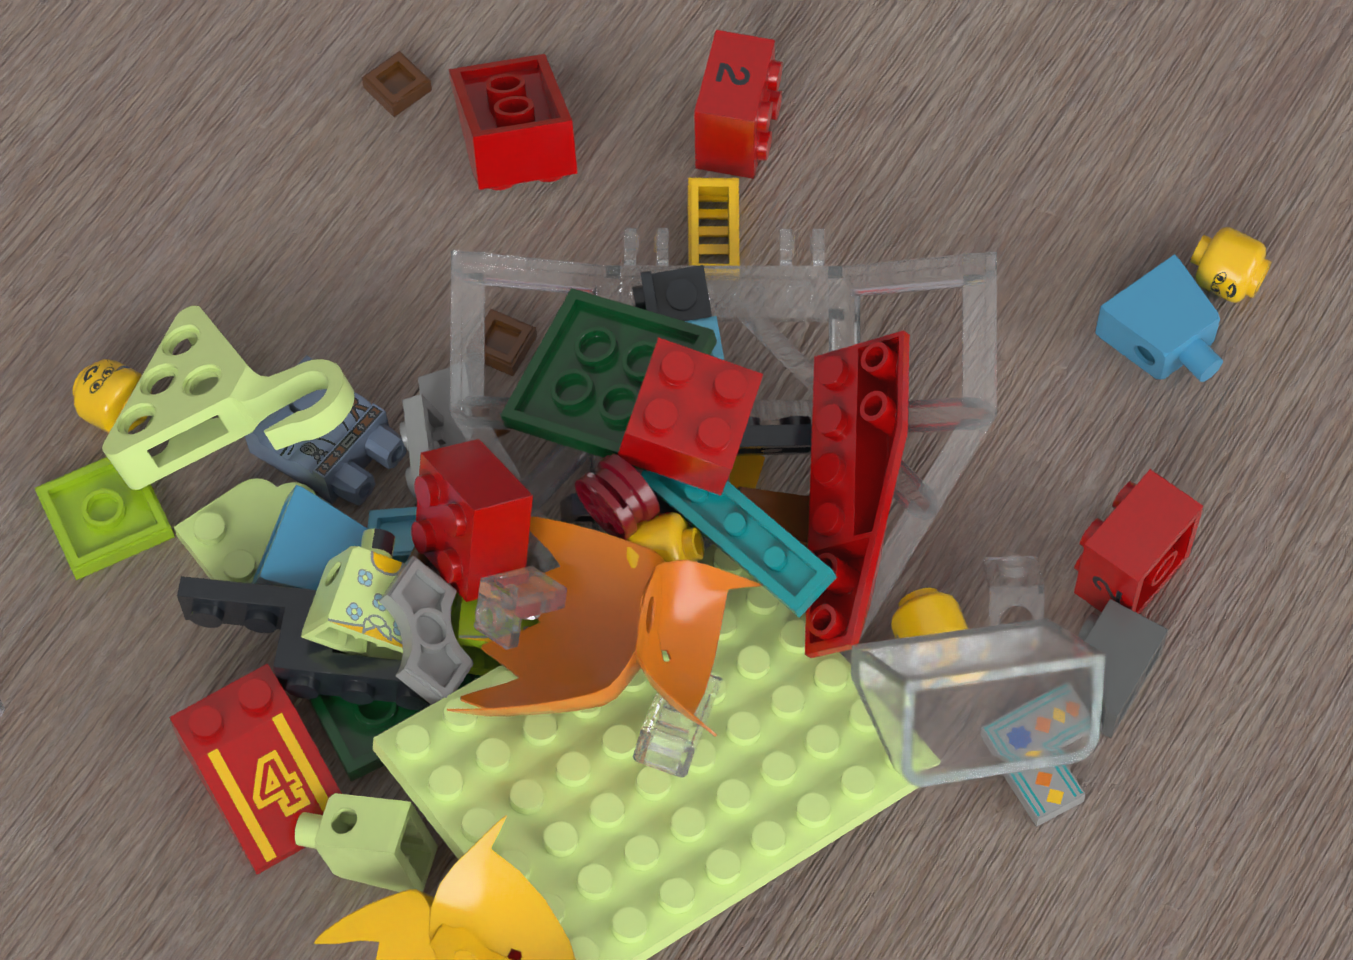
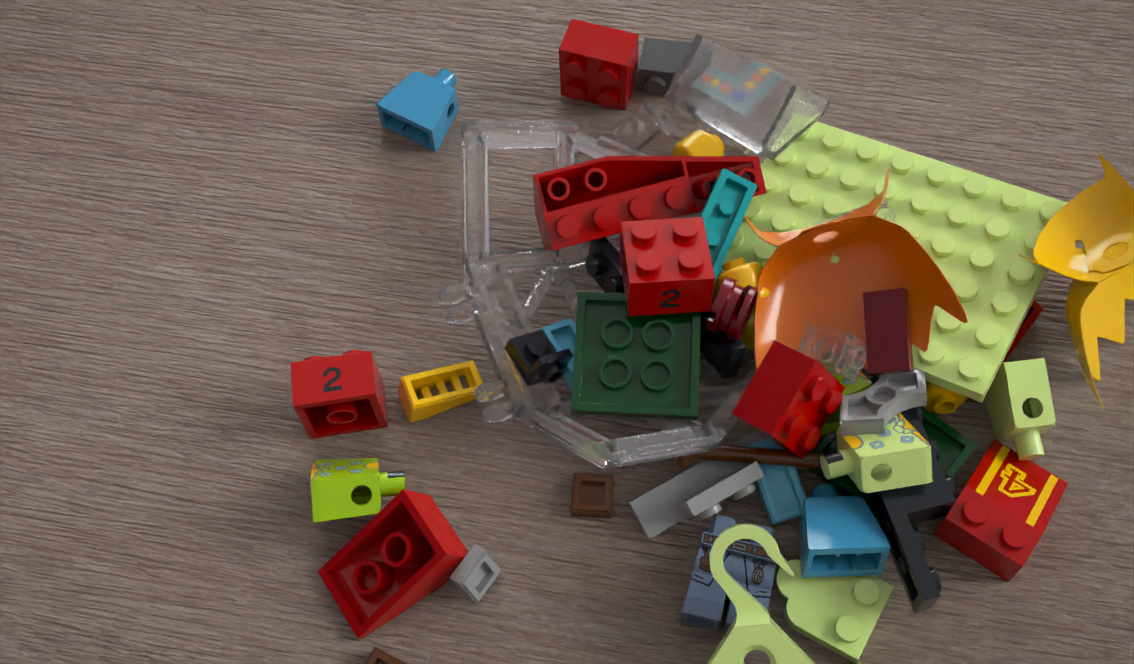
camera: 110 degrees left, 0 degrees up
yellow head [1190,227,1272,303] -> none
none -> lime torso [310,458,405,522]
none -> light grey tile [449,544,501,604]
none -> dark red tile [863,288,914,376]

